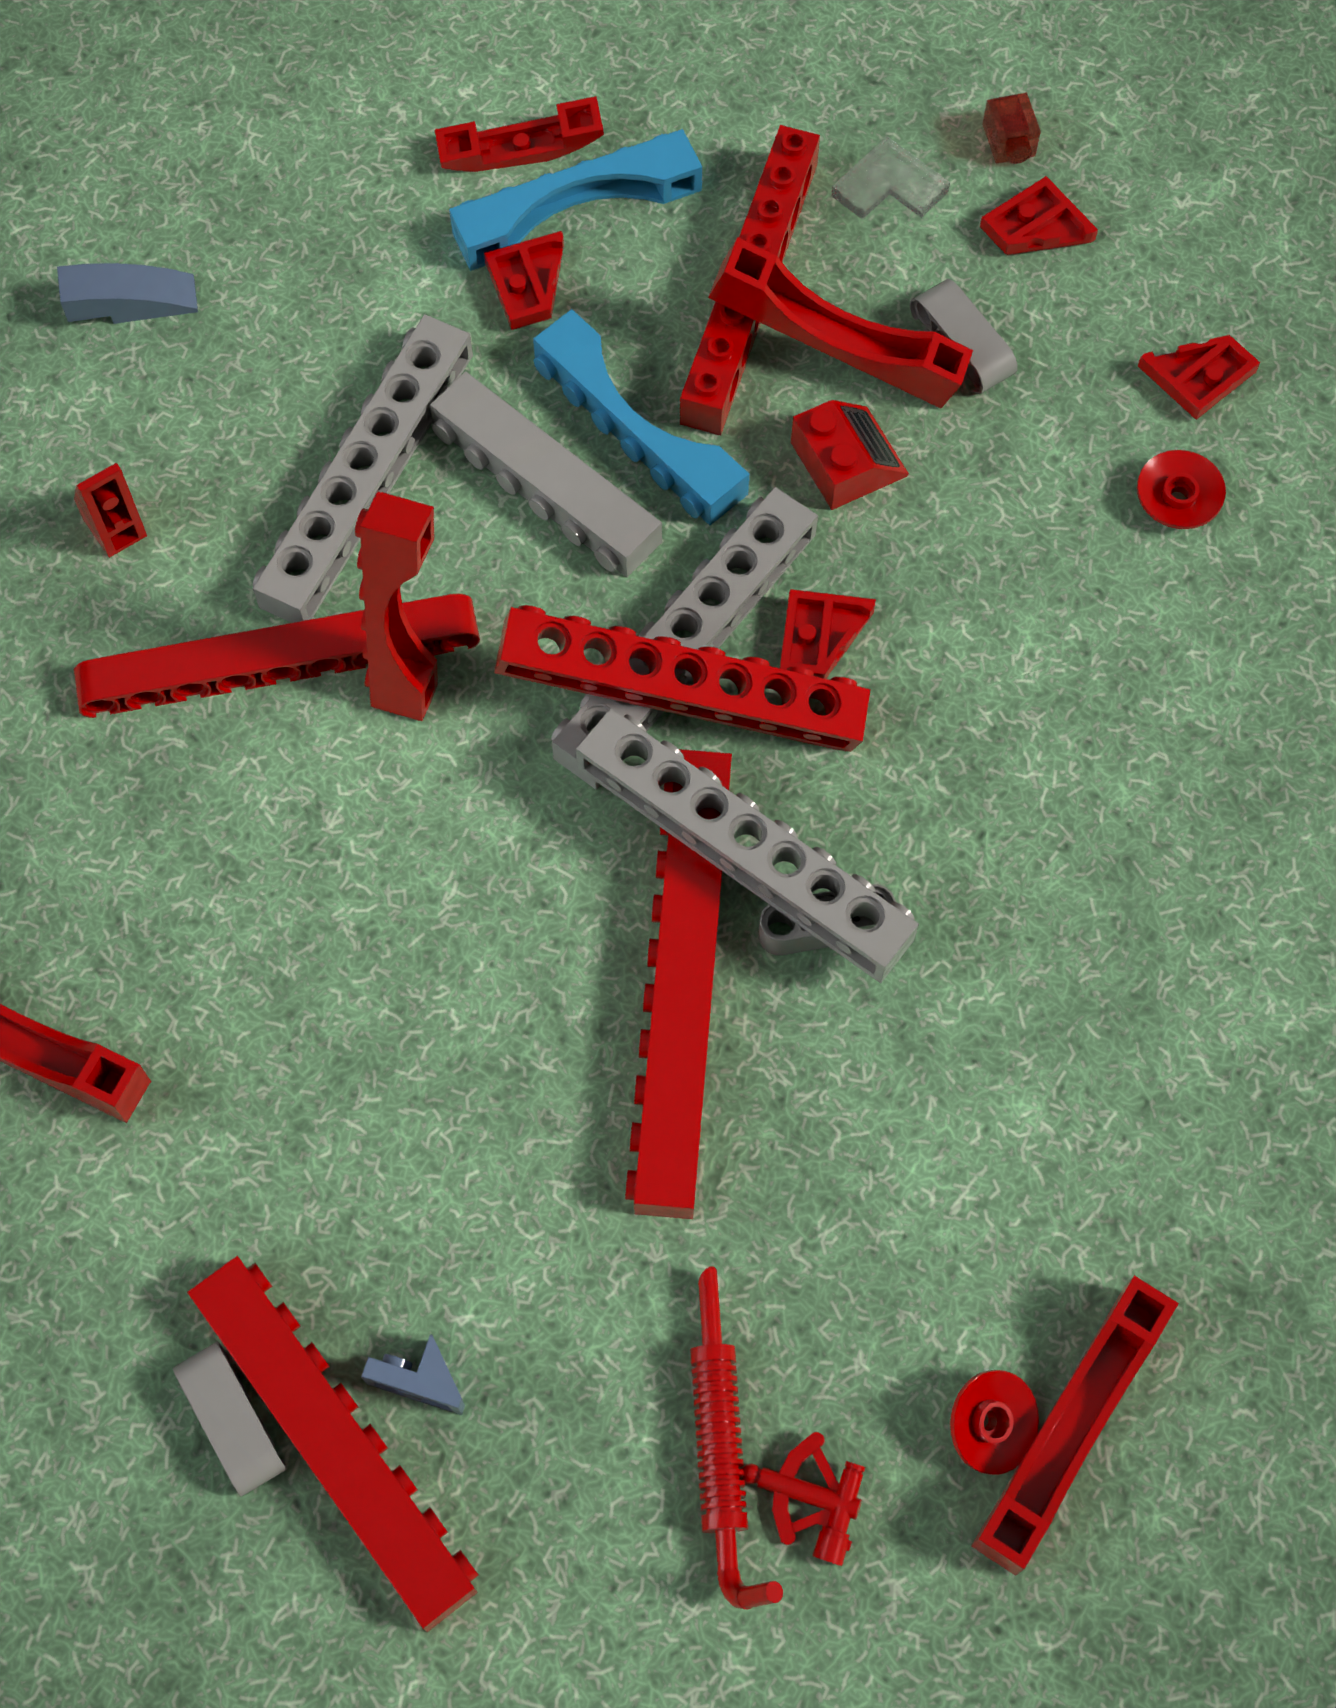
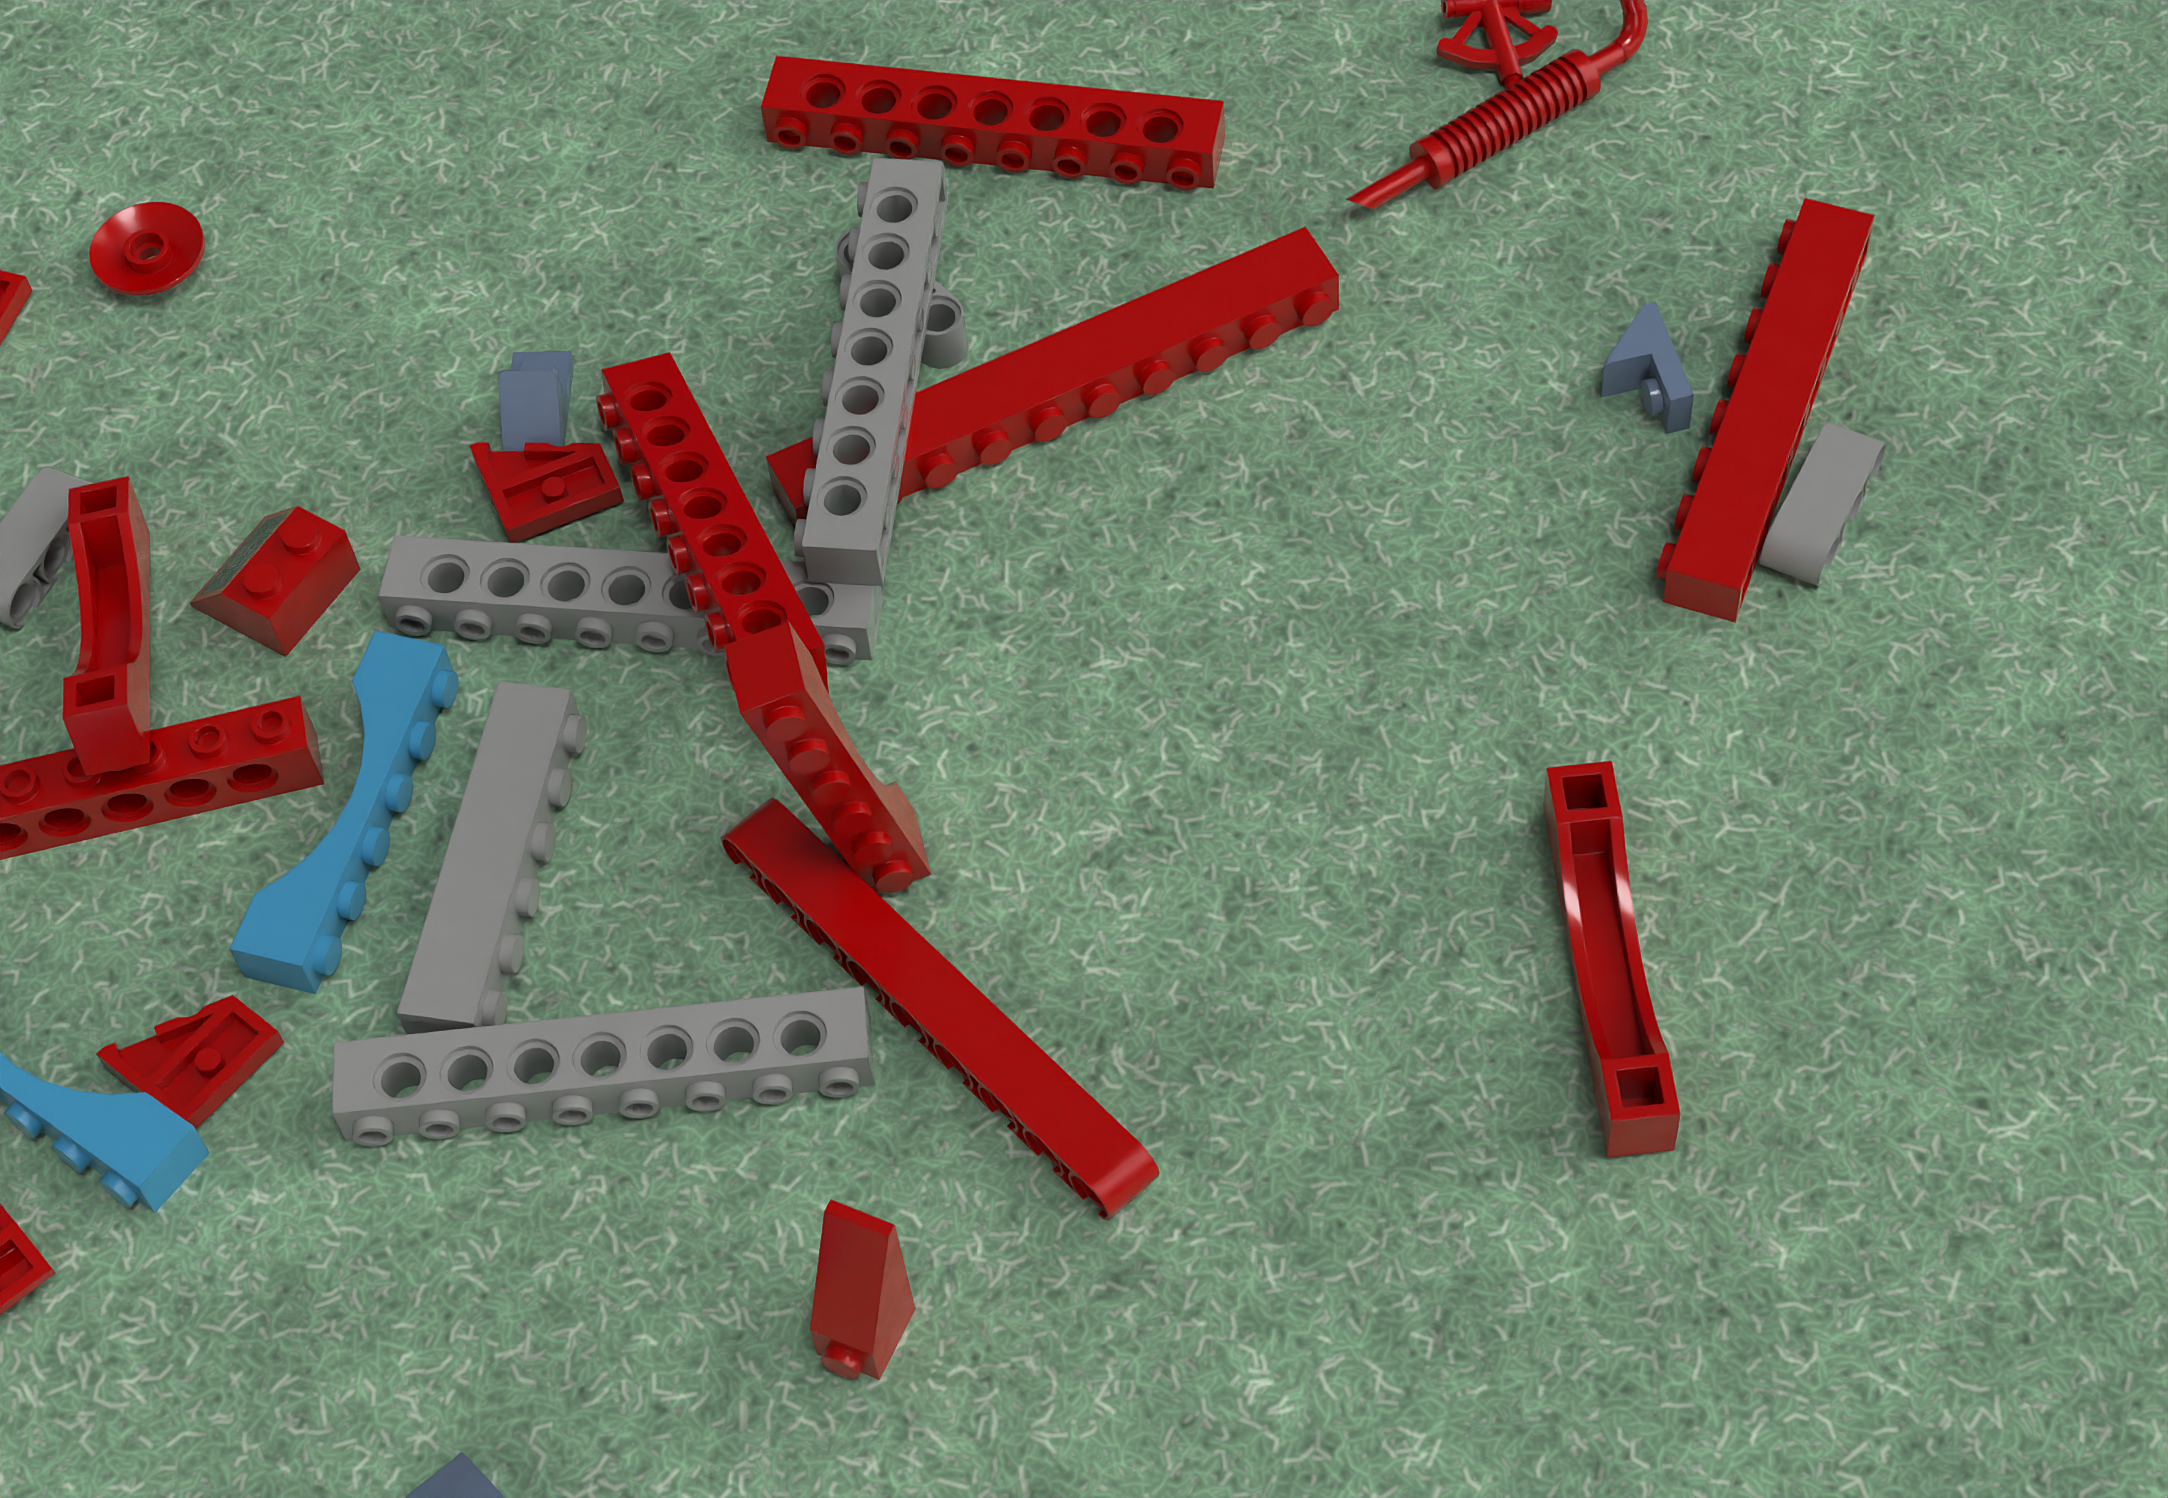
camera: 115 degrees left, 10 degrees down
none -> sand blue slope [498,351,574,451]
none -> red brick [761,56,1225,190]

